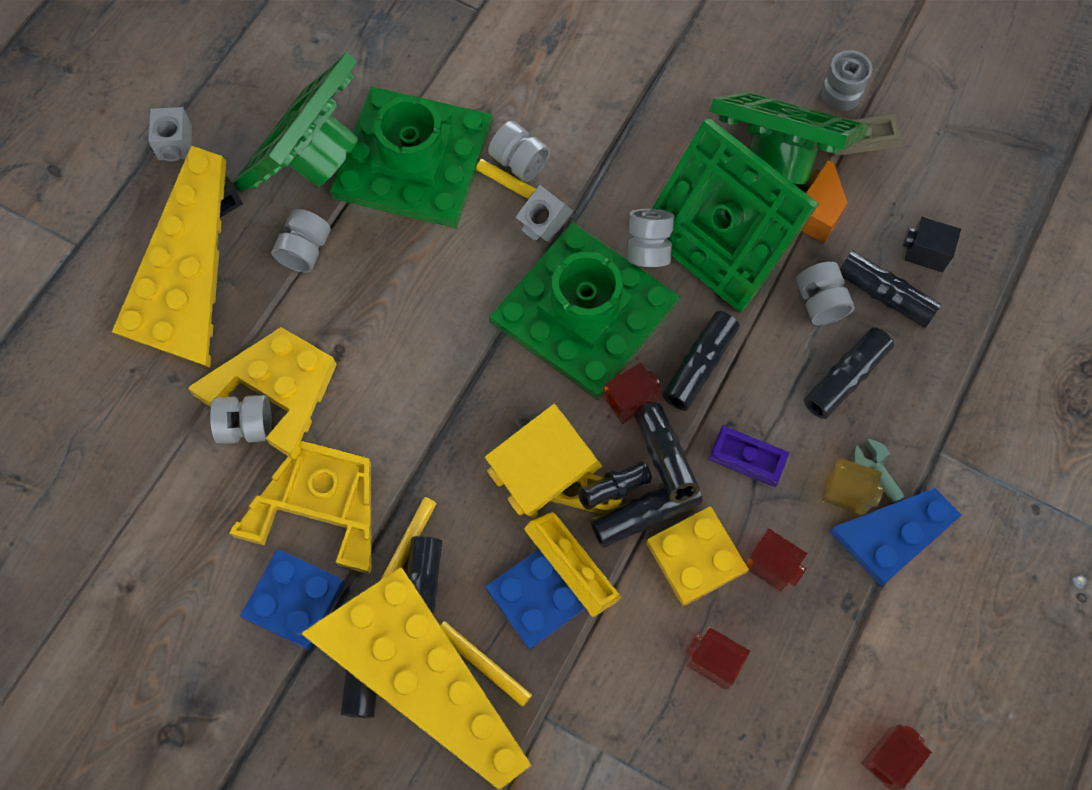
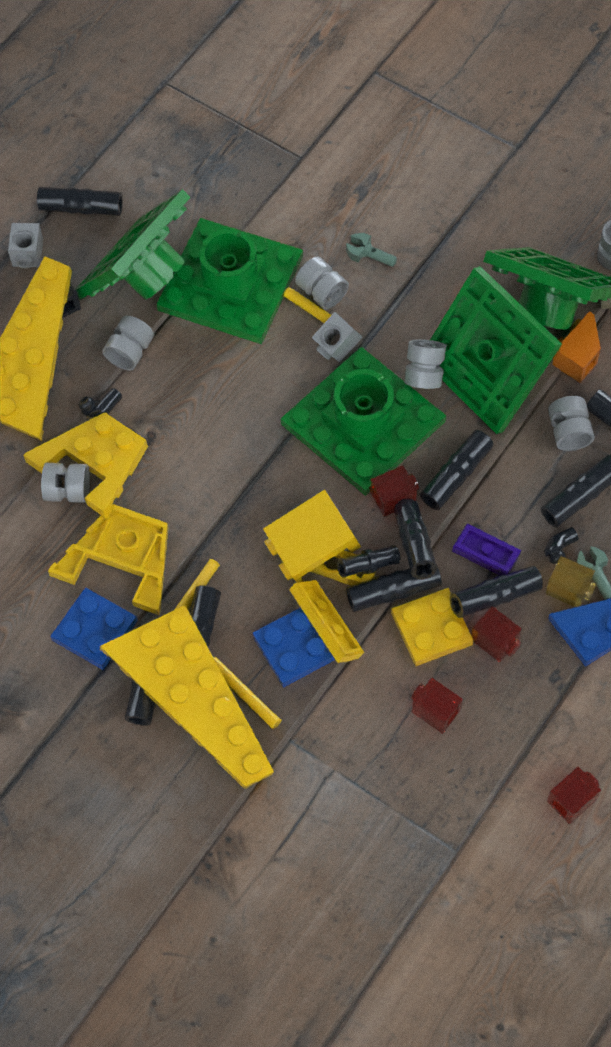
camera: 10 degrees right, 5 degrees down
none -> black axle [37,187,123,216]
none -> black arm [78,388,122,417]
none -> sand green bar [346,233,397,267]
none -> black axle [450,566,543,618]
none -> black arm [544,527,579,565]

